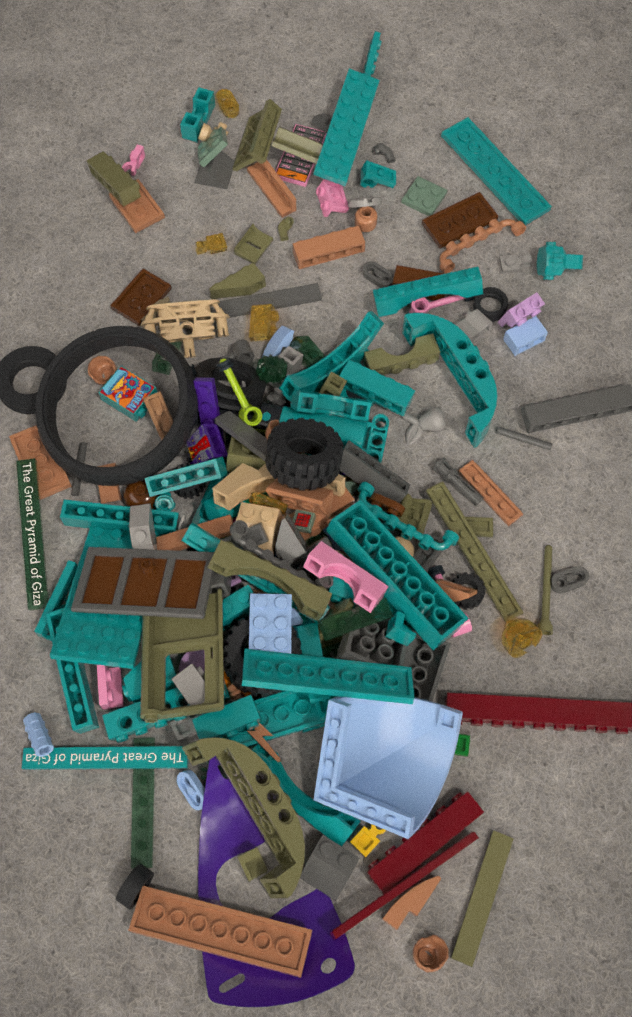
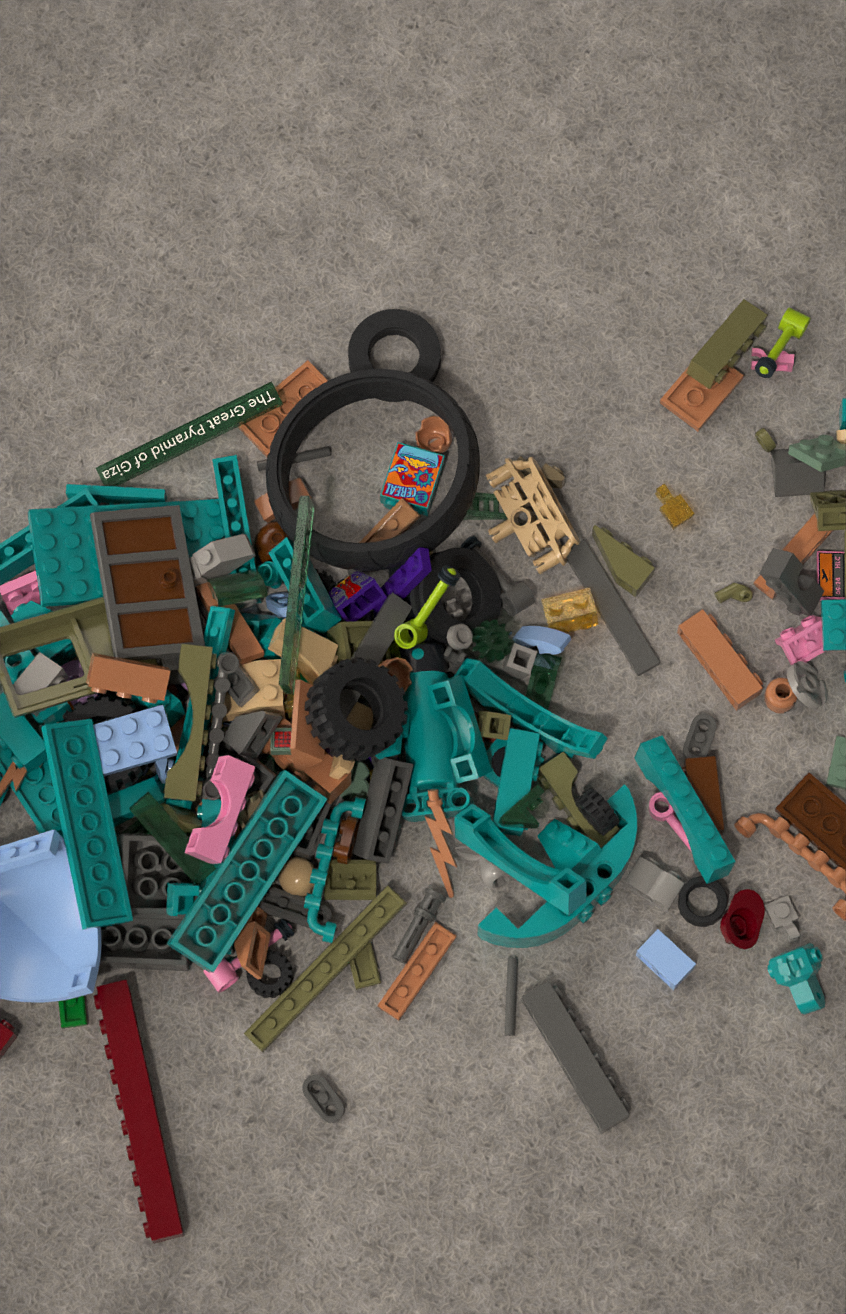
camera: 75 degrees right, 5 degrees up
reddish brown plate [110,268,172,326] -> none
olive piece [234,224,273,264] -> none
lavender plate [498,292,545,328] -> none
clear yellow cylinder [501,618,543,658] -> none
olive piece [537,545,553,636] -> none
none -> nougat brick [86,652,170,703]
none -> clear green slope [207,569,268,607]
none -> light blue plate [265,592,300,620]
none -> clear green tile [279,496,315,694]
none -> nougat piece [425,789,457,898]
none -> light grey tile [447,624,473,650]
none -> teal arch [454,803,586,916]
none -> clear green slope [498,784,545,829]
none -> teal wing [537,819,602,874]
none -> black tyre [575,788,620,836]
none -> dark red piece [720,889,765,950]
none -> lime piece [755,307,811,378]
none -> olive tile [755,428,776,453]
none -> dark grey arch [759,548,824,616]

